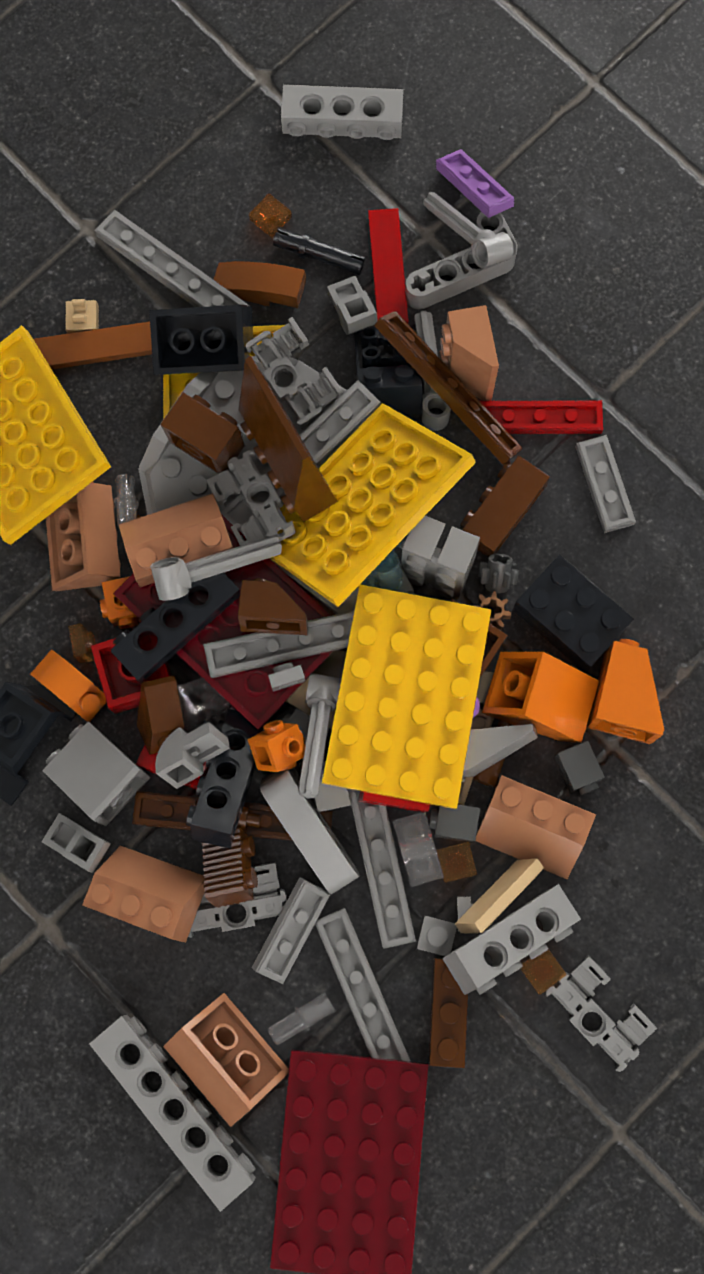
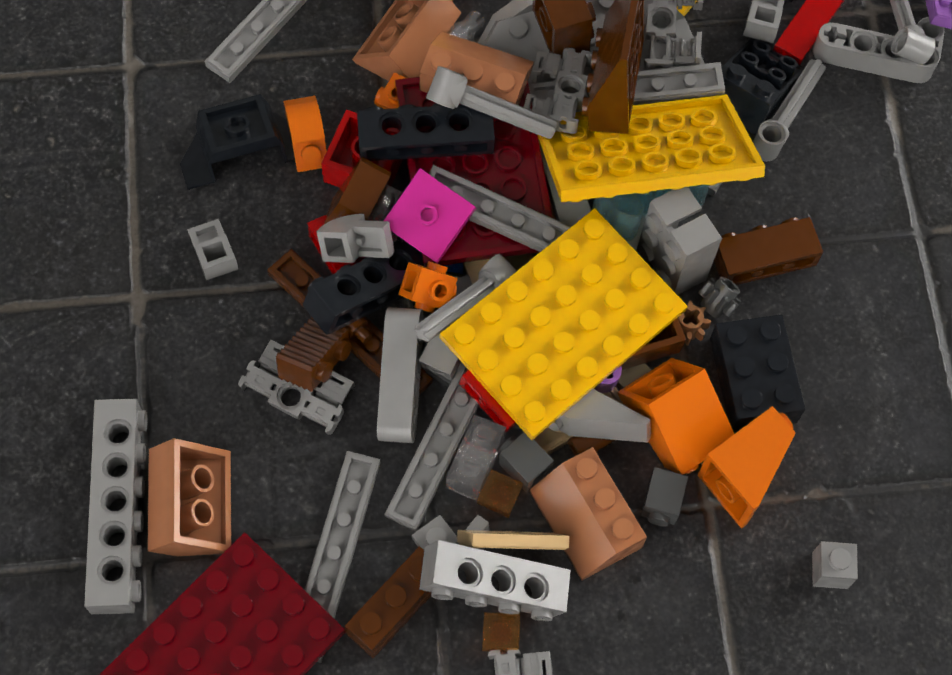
camera: 30 degrees right, 10 degrees down
light grey slope [42,721,151,826] -> none
clear orange plate [68,624,95,663] -> none
nougat slope [82,846,205,943] -> none
reddish brown slope [238,578,308,636] -> none
light grey tile [252,877,330,984] -> none
light grey plate [268,662,305,692] -> none
clear axle [268,992,335,1045] -> none
reddish brown tile [374,311,522,465] -> none
nougat slope [439,305,499,401] -> none
red tile [479,400,603,434] -> none
light grey tile [575,435,636,533] -> none
none -> dark pink plate [384,168,477,264]

